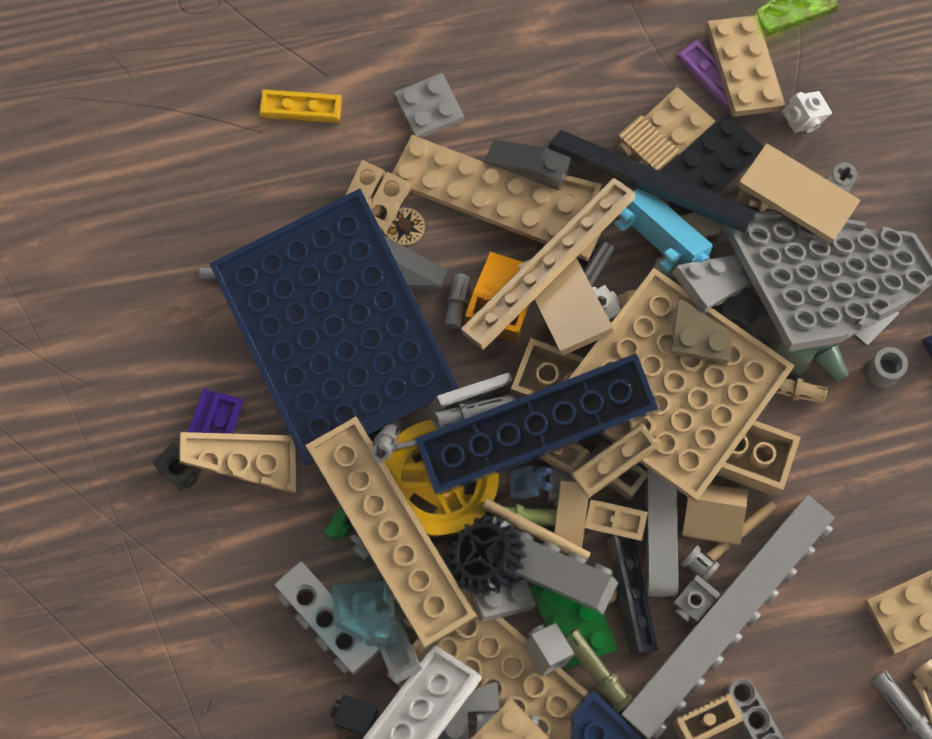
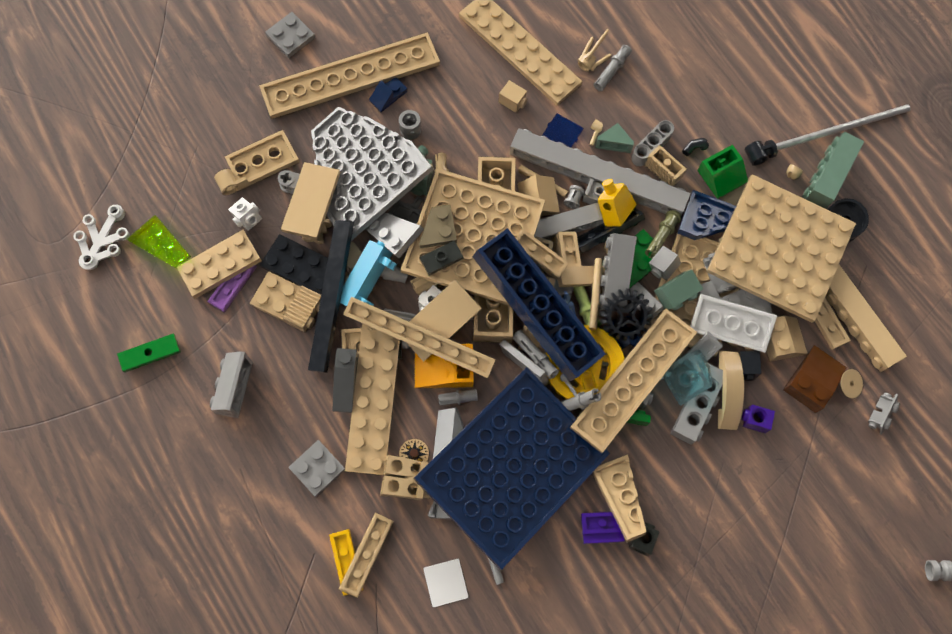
camera: 110 degrees left, 0 degrees up
none -> light grey slope [210,352,253,418]
none -> tan hinge [214,130,299,195]
none -> tan tile [338,513,393,598]
none -> pearl dark grey plate [420,241,463,276]
none -> white sticker [424,559,468,607]
none -> tan brick [499,80,528,113]
none -> clear blue piece [542,113,584,148]
none -> tan hand [590,120,603,146]
none -> sand green slope [595,123,634,153]
none -> yellow torso [598,179,637,226]
none -> sand green brick [654,269,703,311]
none -> tan slope [718,351,744,430]
none -> dark purple brick [741,405,775,433]

